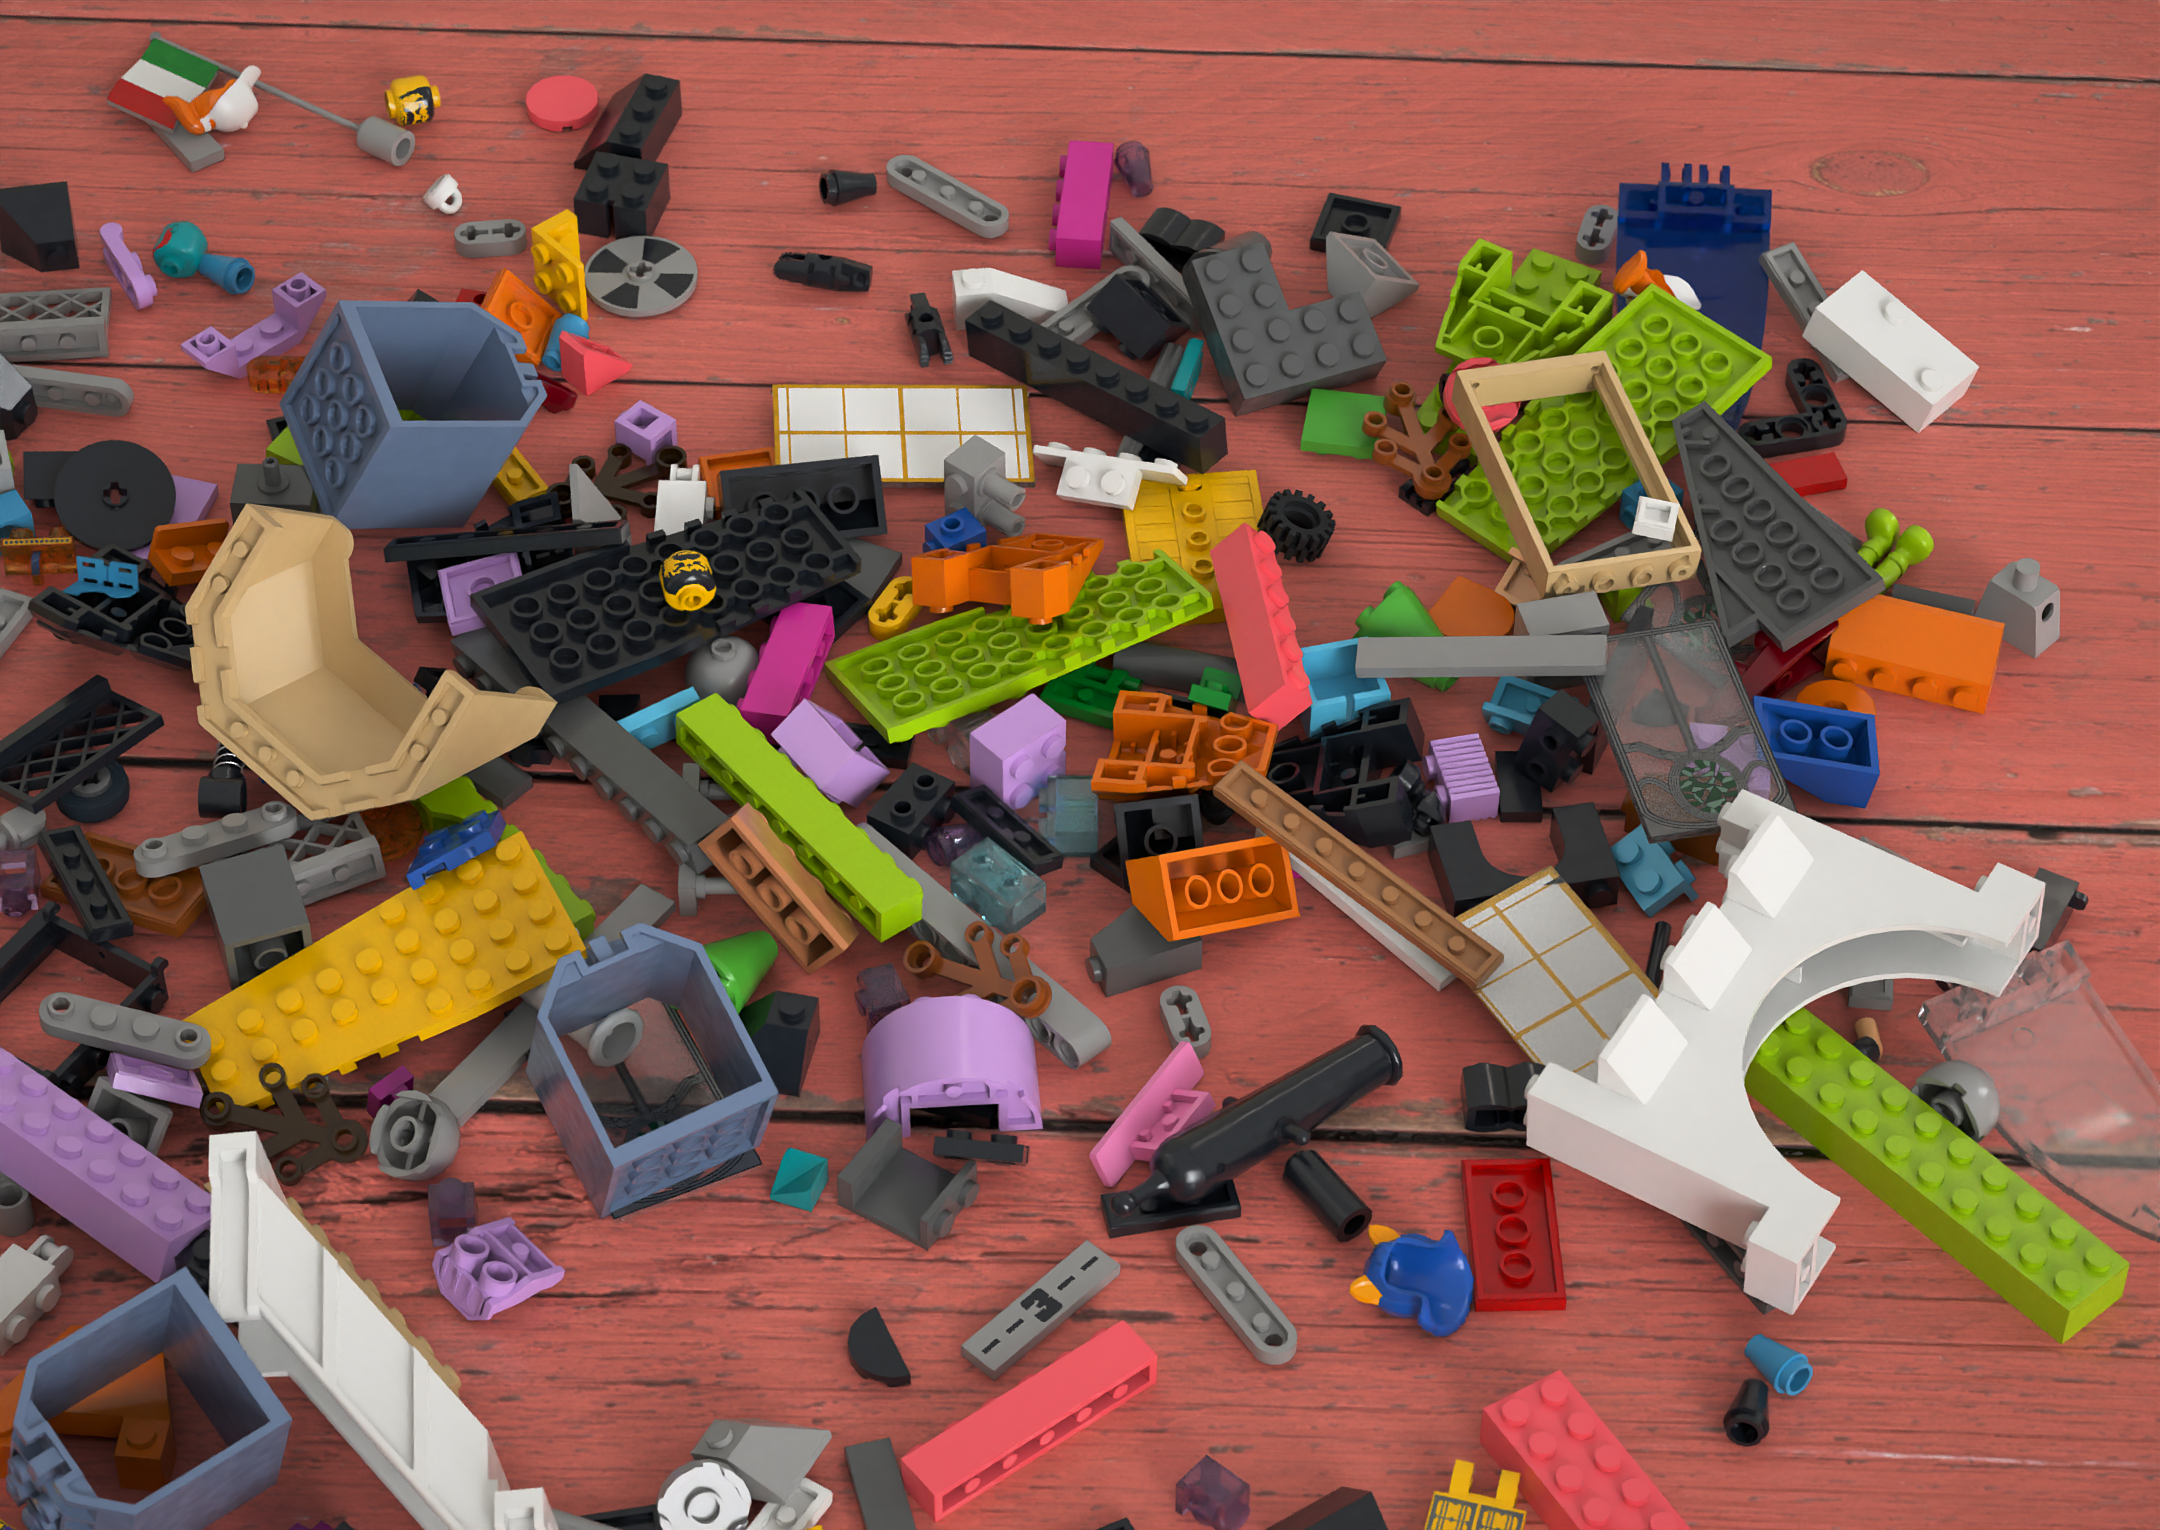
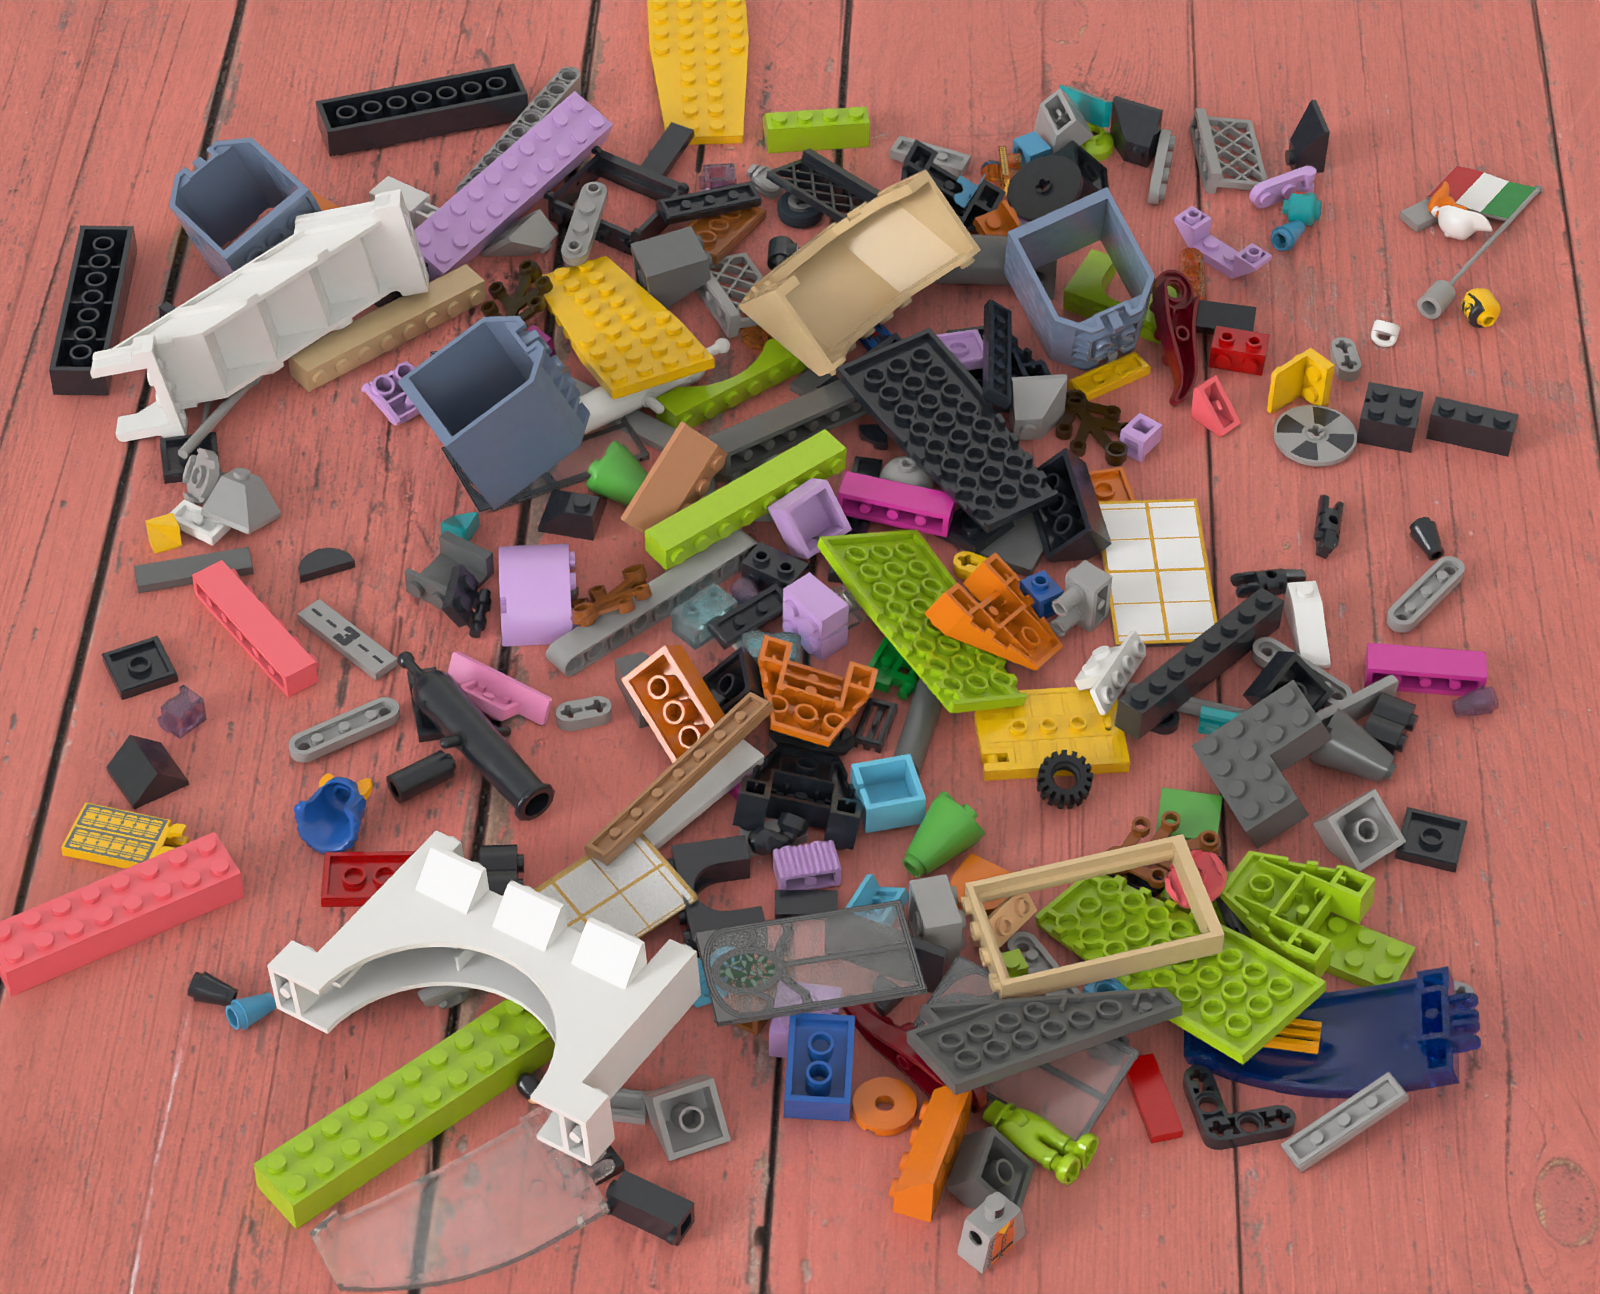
camera: 90 degrees right, 0 degrees up
lavender tile [106,1052,203,1108] -> none
light grey plate [133,801,298,878] -> none
blue wing [406,810,506,890] -> none
orange tile [481,267,562,368] -> none
coral tile [526,75,599,132] -> none
dark azure cone [542,313,590,371] -> none
medium azure bracket [616,686,701,750] -> none
white brick [654,464,715,536] -> none
head [659,550,716,611] -> none
brick [854,962,910,1034] -> none
green bracket [1188,667,1242,715] -> none
coral brick [1210,522,1313,731] -> none
light grey tile [1355,635,1607,678] -> none
black brick [1512,689,1601,793] -> none
orange hair [1613,250,1701,310] -> none
white tile [1632,496,1680,542] -> none
white brick [1802,270,1979,433] -> none
light grey cylinder [1911,1060,2001,1143] -> none

